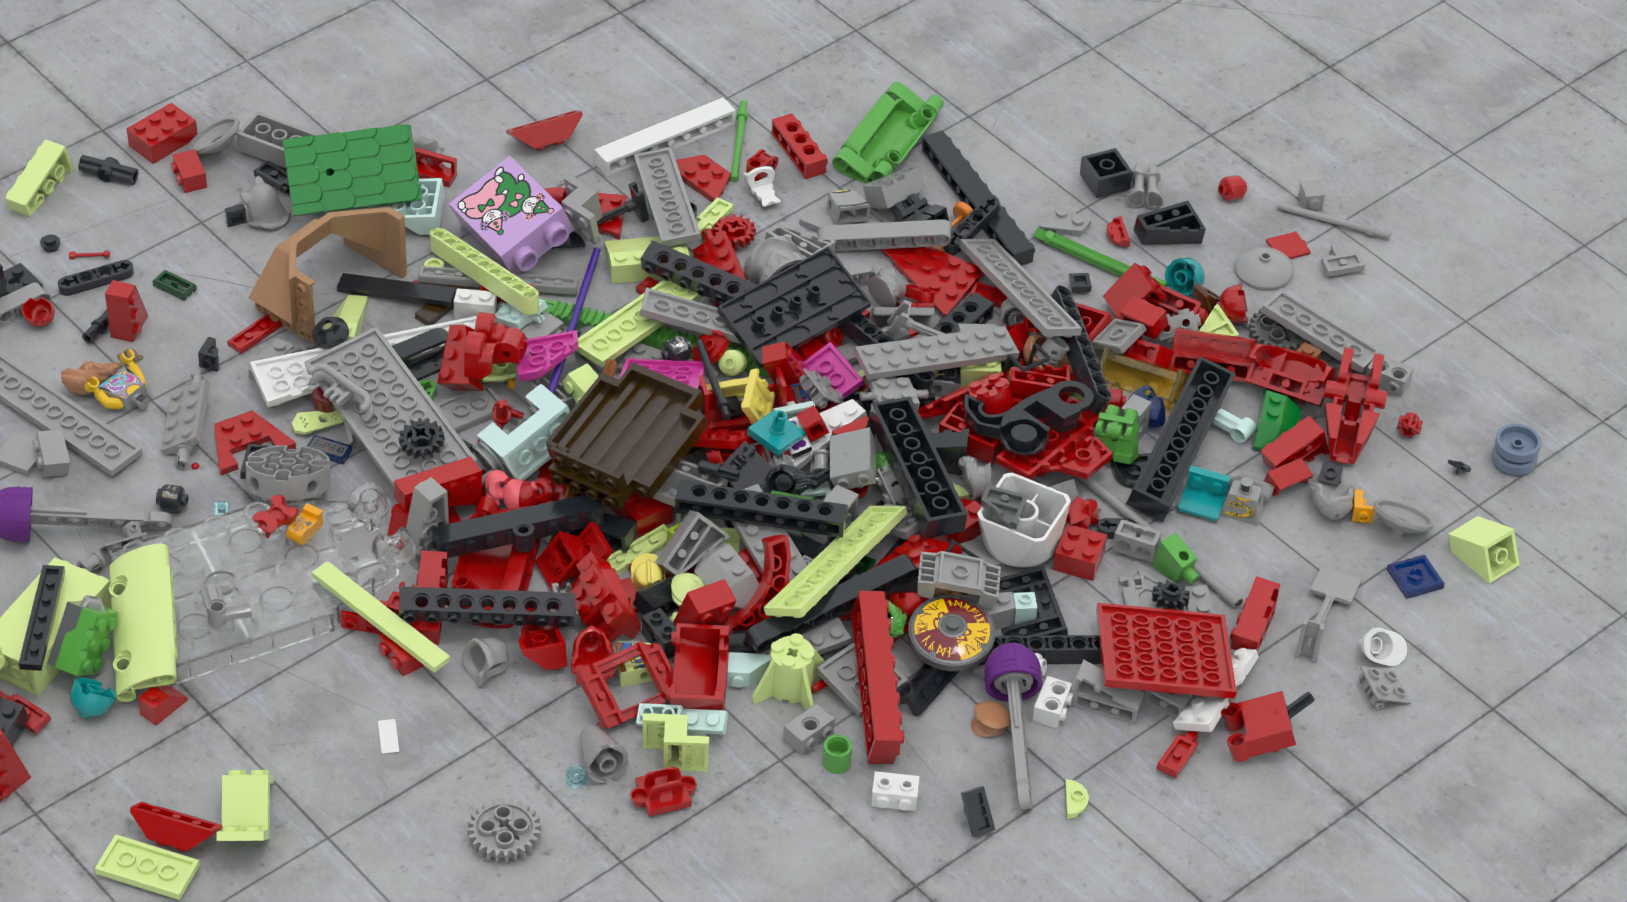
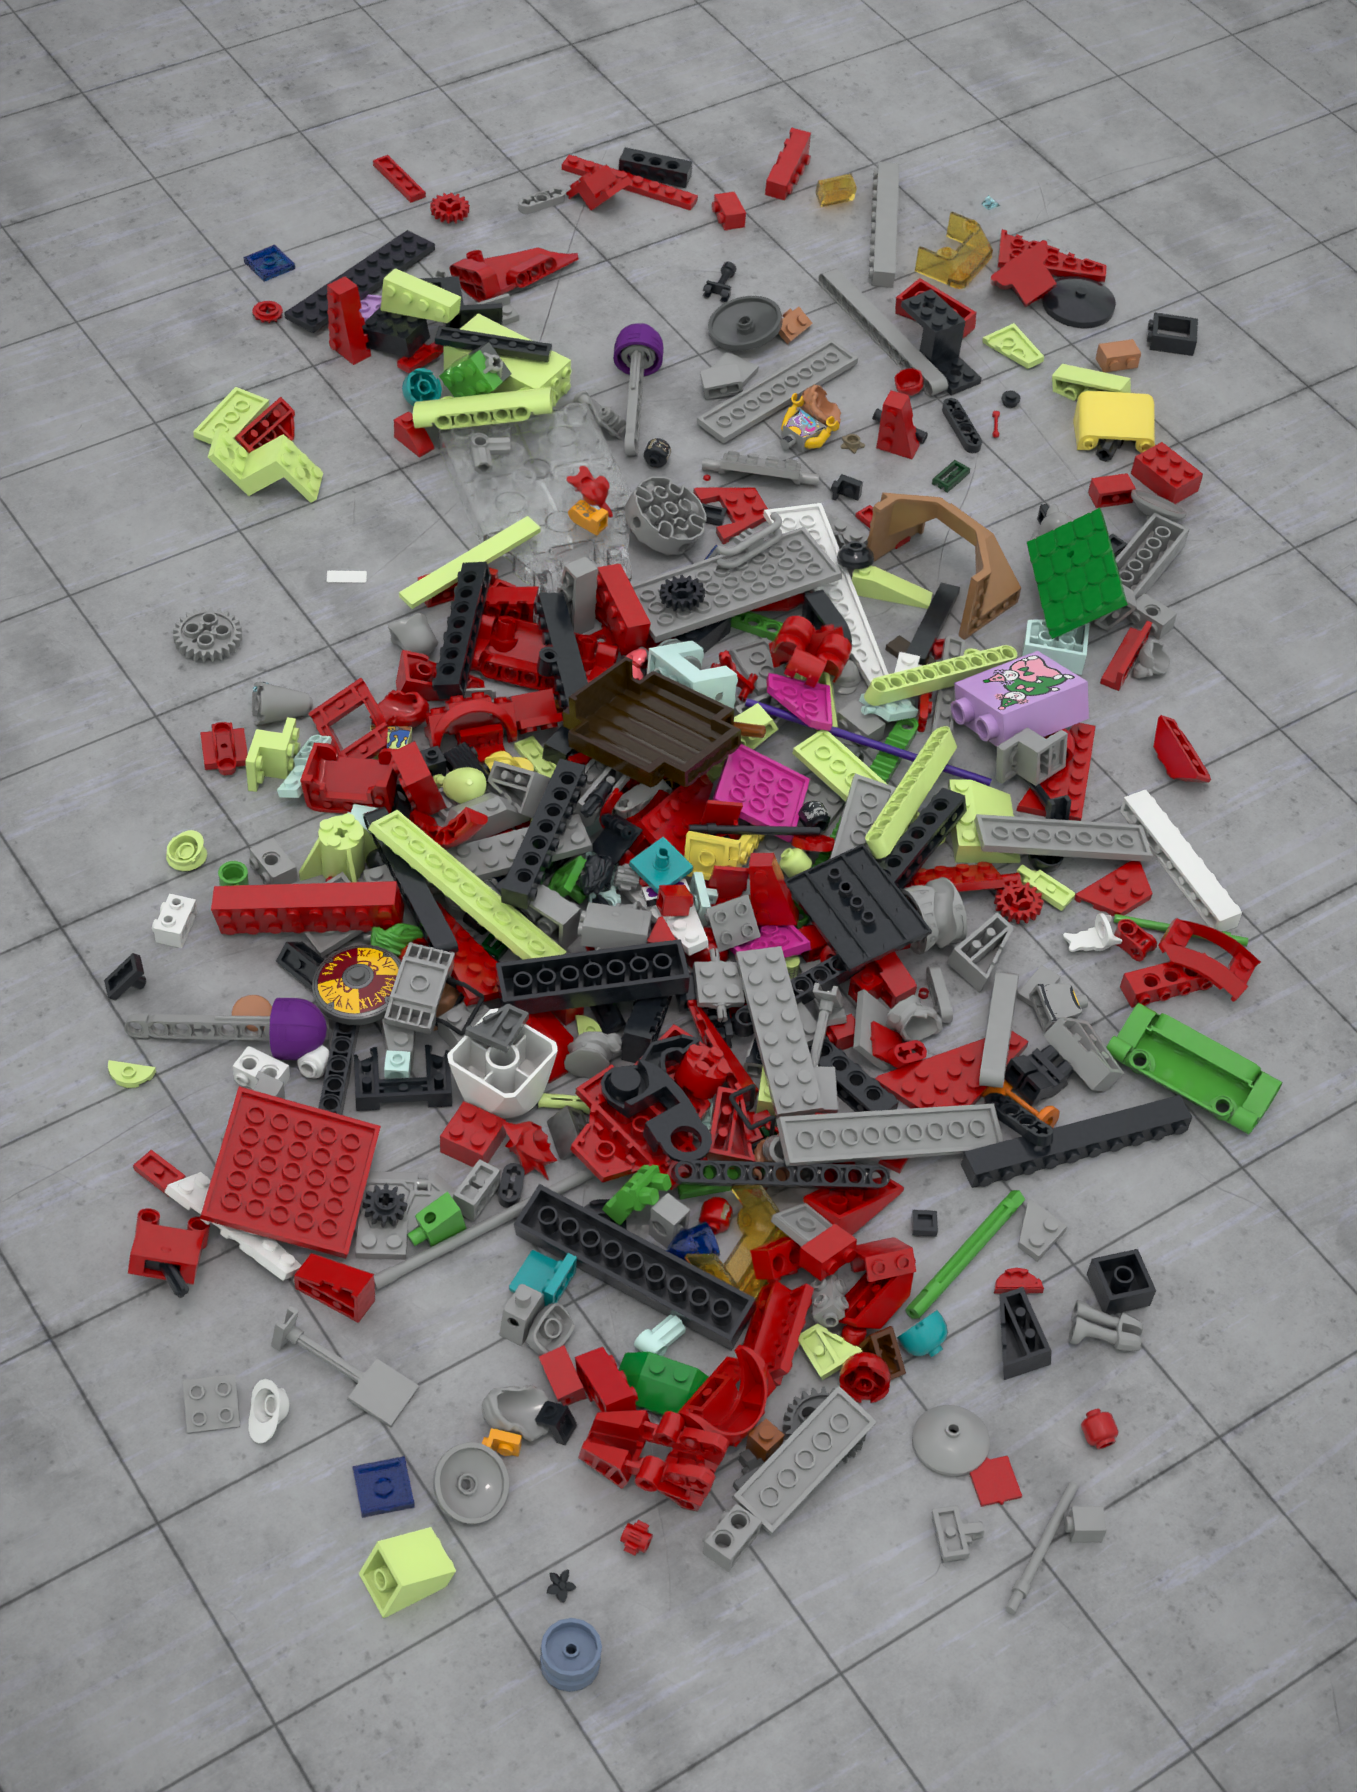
camera: 95 degrees right, 5 degrees up
none -> yellowish green piece [166,830,207,871]
none -> yellowish green beam [865,726,957,859]
none -> light yellow windscreen [1073,391,1155,453]
none -> red wedge [1158,918,1261,1002]

